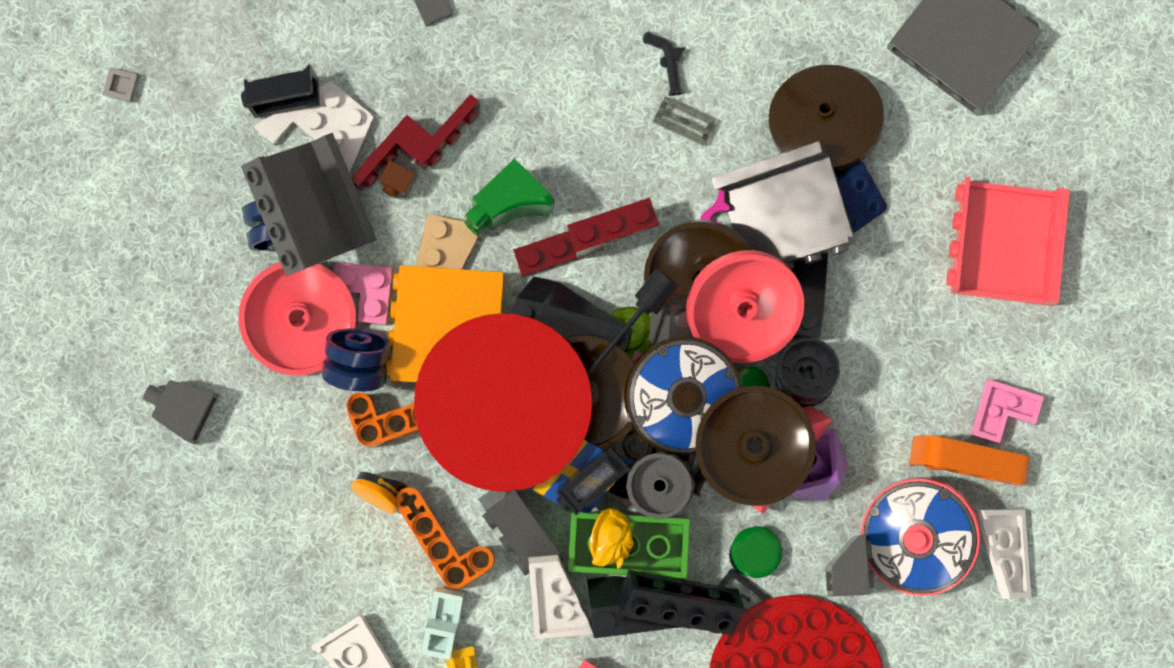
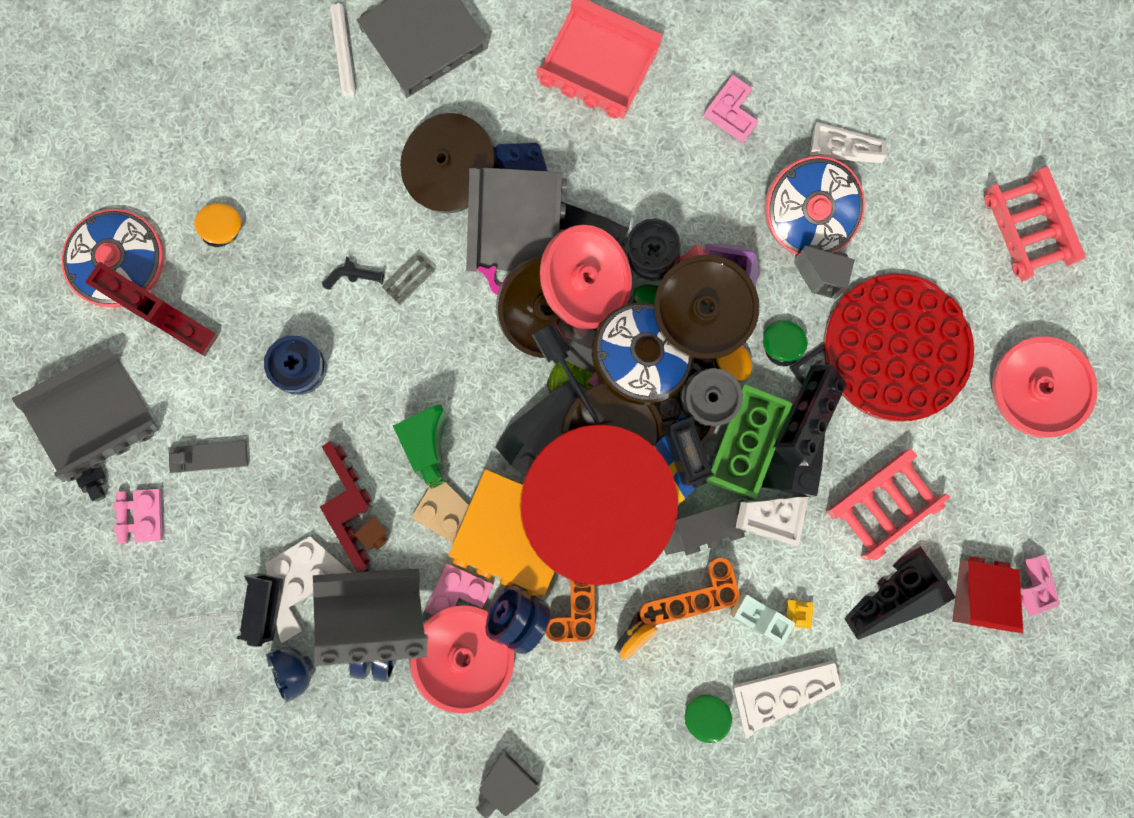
camera: 75 degrees left, 0 degrees up
light grey tile [102,68,139,103] -> none
dark red bracket [513,197,659,278] -> none
yellow hat [590,508,634,569] -> none
orange beam [909,435,1030,486] -> none
none -> dark blue wheel [264,335,327,395]
none -> dark blue cylinder [265,647,314,703]
none -> green piece [684,695,732,743]
none -> light orange piece [705,346,752,382]

